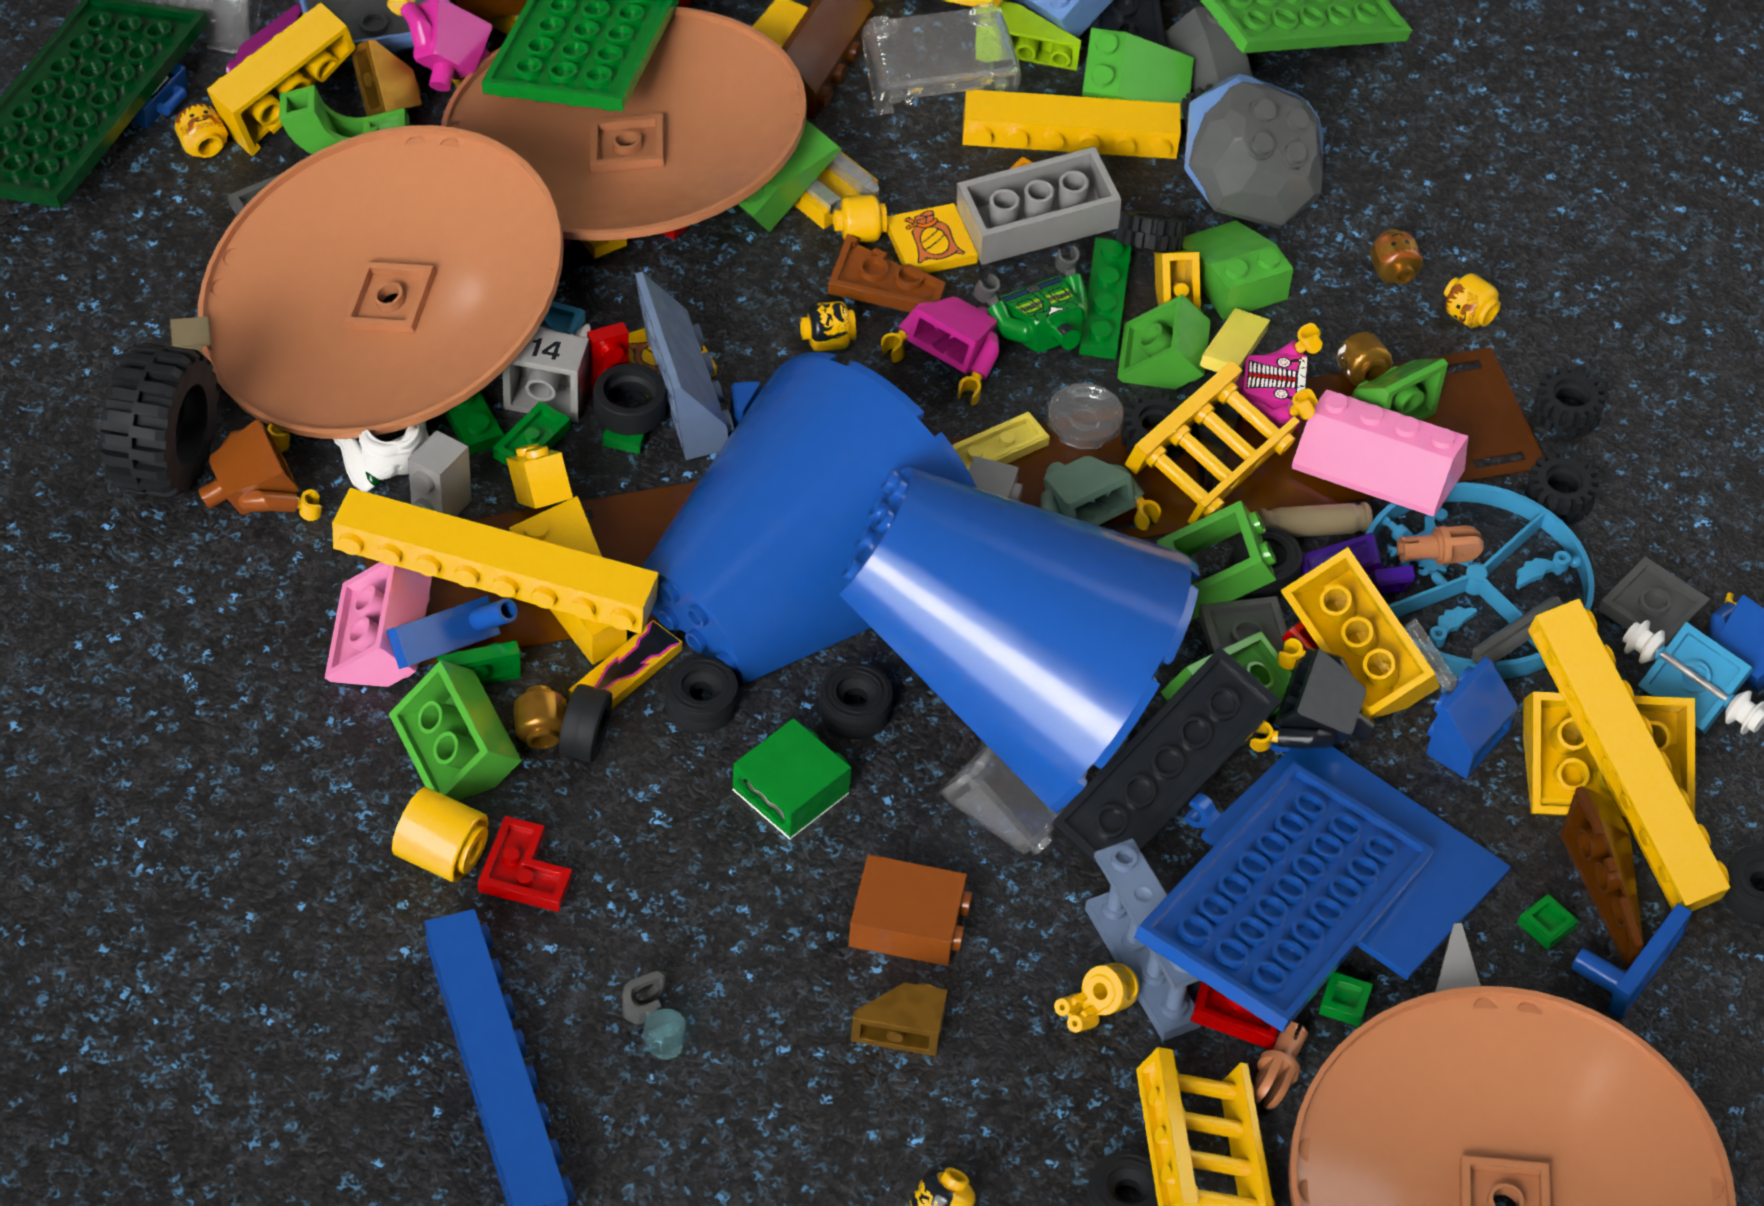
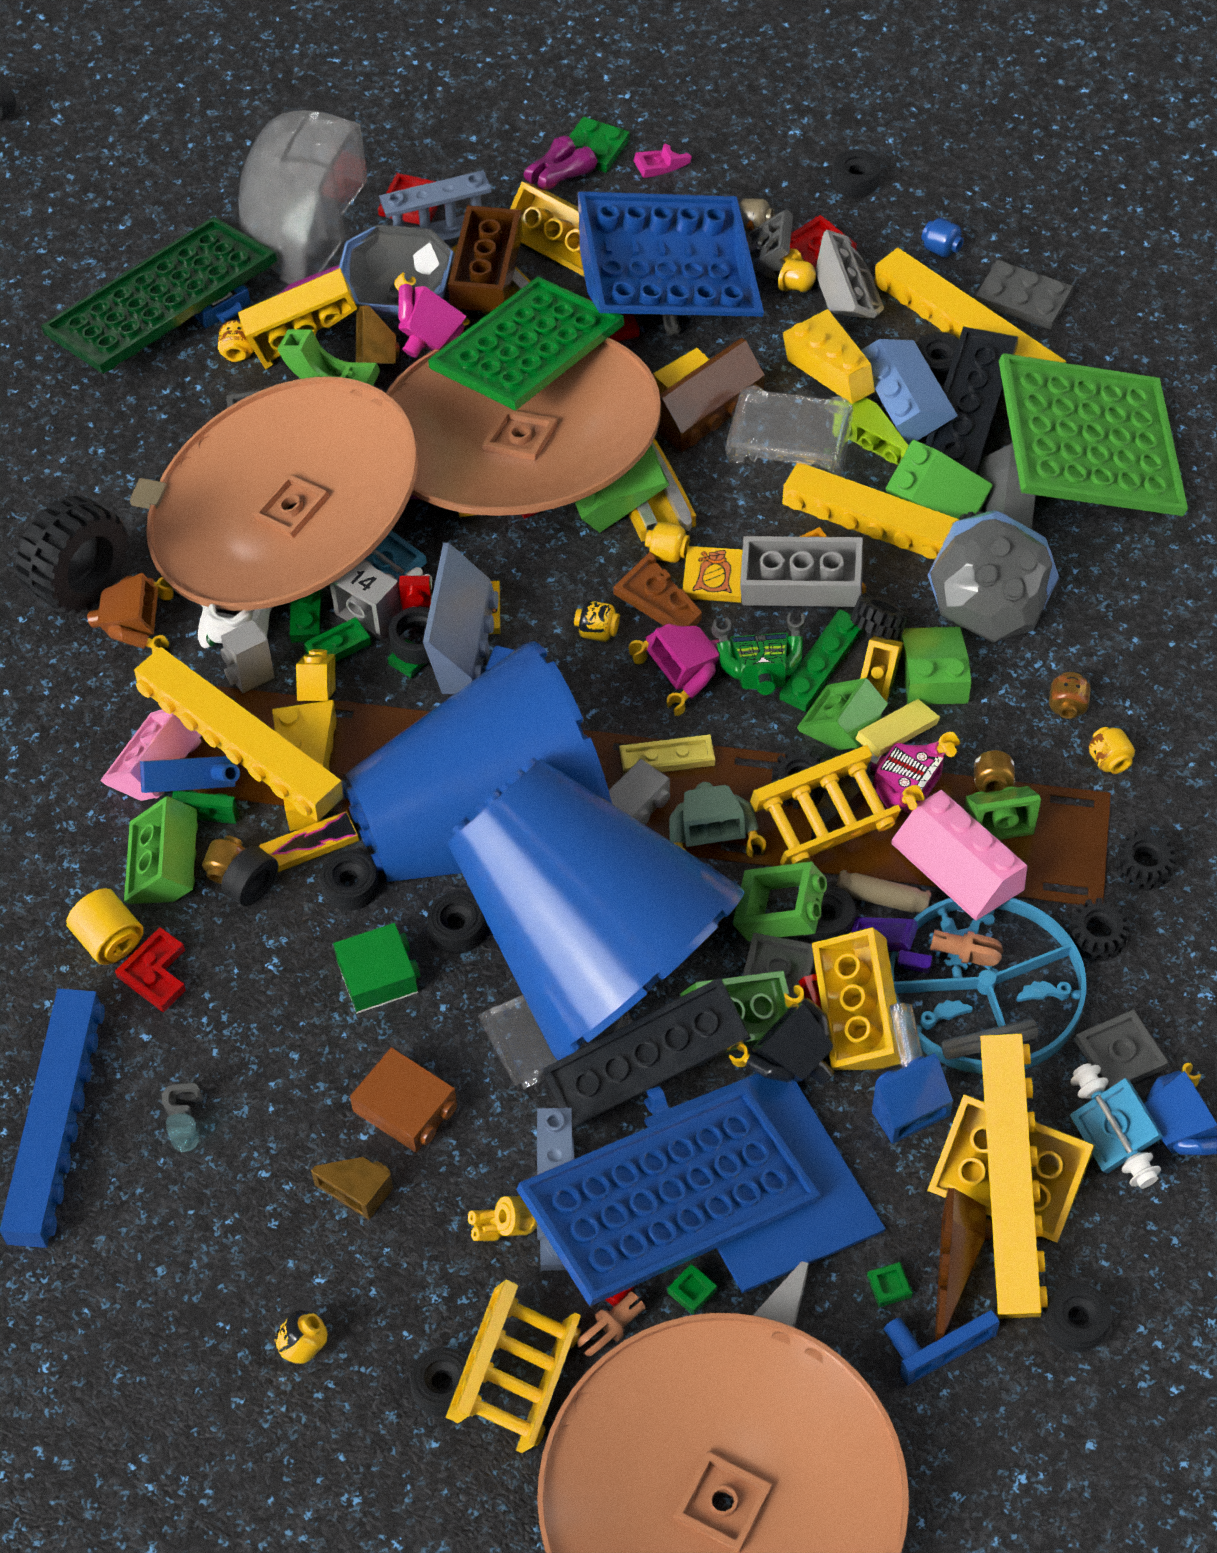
camera: 30 degrees right, 5 degrees up
clear tile [1047,383,1123,449] -> none

